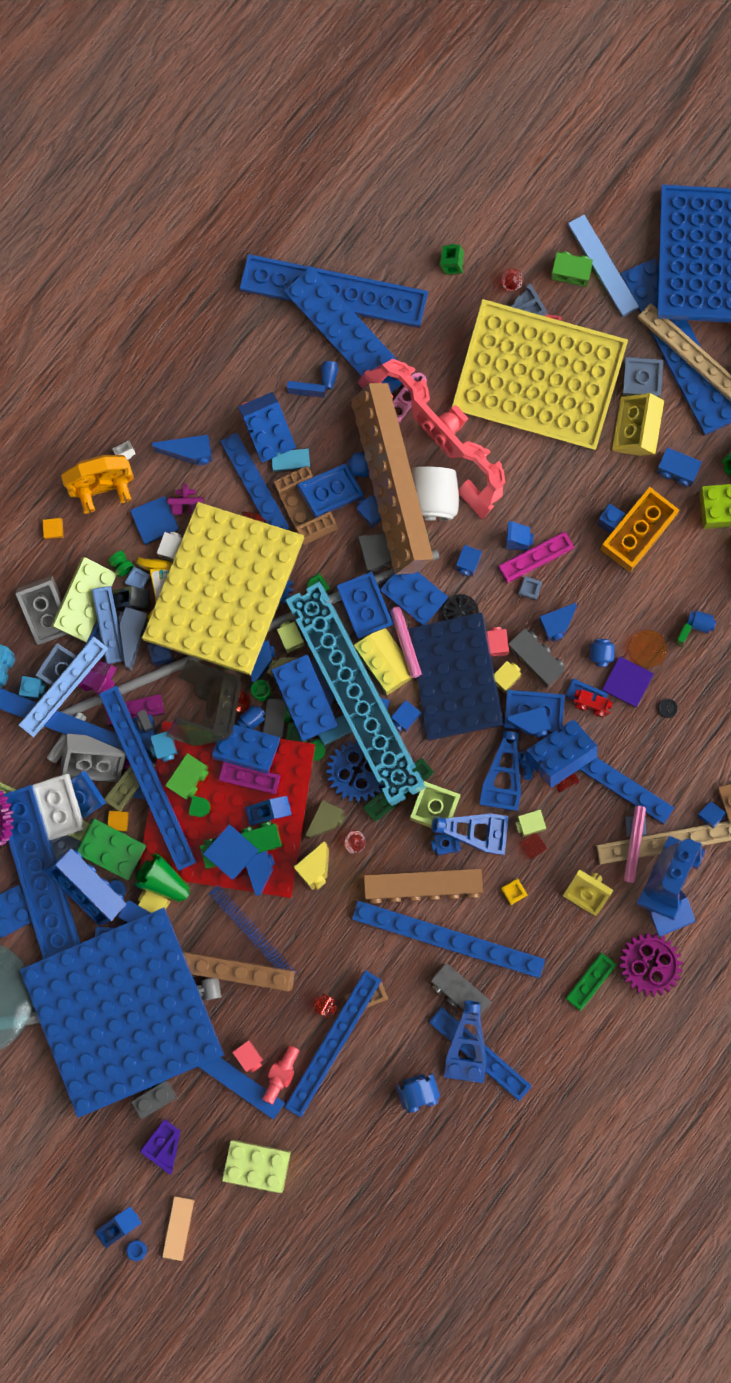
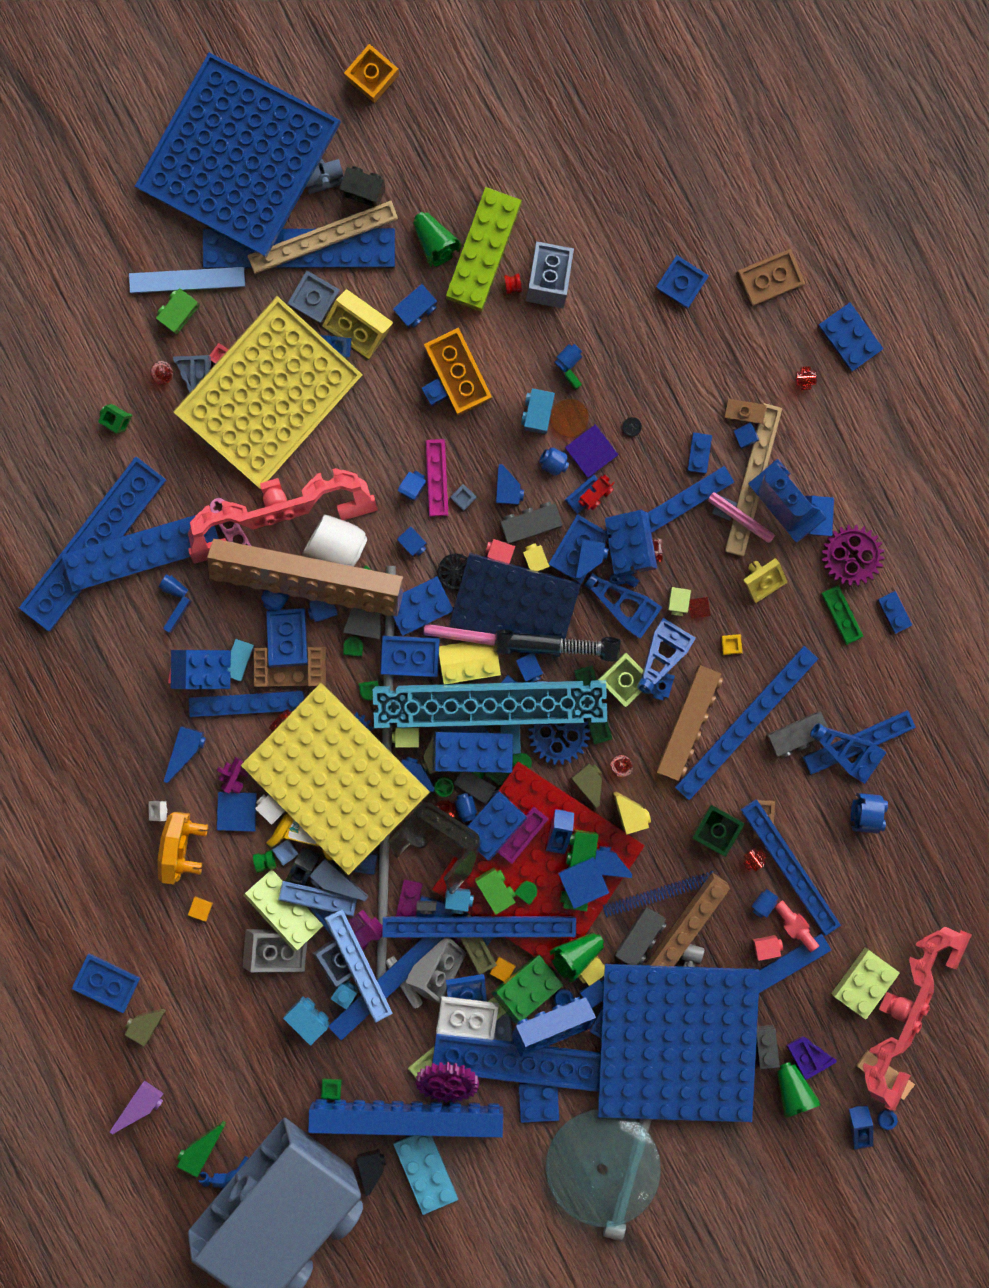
camera: 80 degrees left, 10 degrees up
none -> blue slope [320,335,352,357]
none -> green tile [343,636,363,656]
none -> black piece [494,629,621,662]
none -> dark azure brick [521,388,555,434]
none -> dark grey brick [615,905,666,965]
none -> blue plate [687,432,712,474]
none -> dark green slope [691,805,745,857]
none -> blue brick [752,889,779,918]
none -> green cone [777,1062,821,1118]
none -> coral piece [863,927,972,1110]
none -> blue plate [877,591,912,634]

